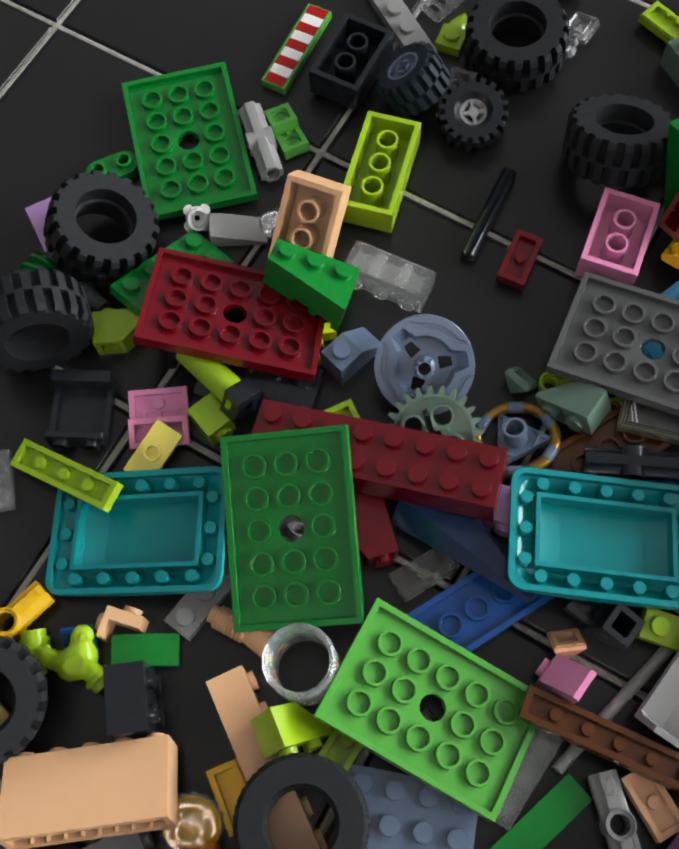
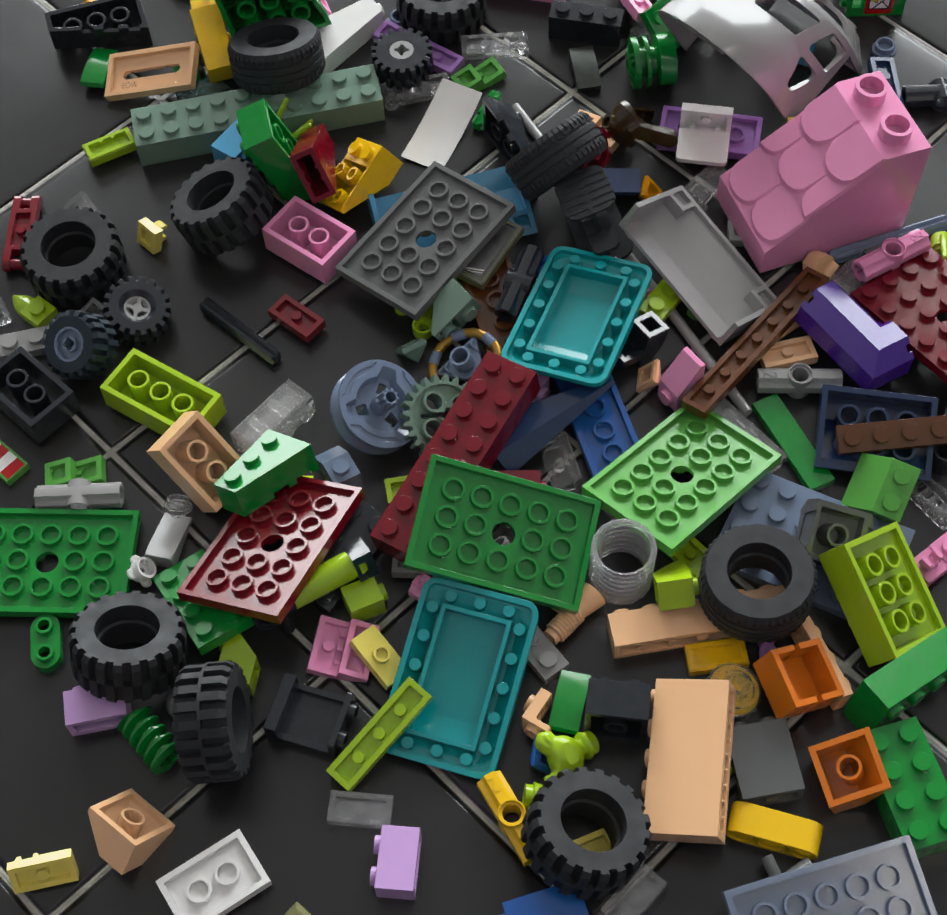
camera: 75 degrees left, 10 degrees down
none -> light yellow tile [136,217,168,255]

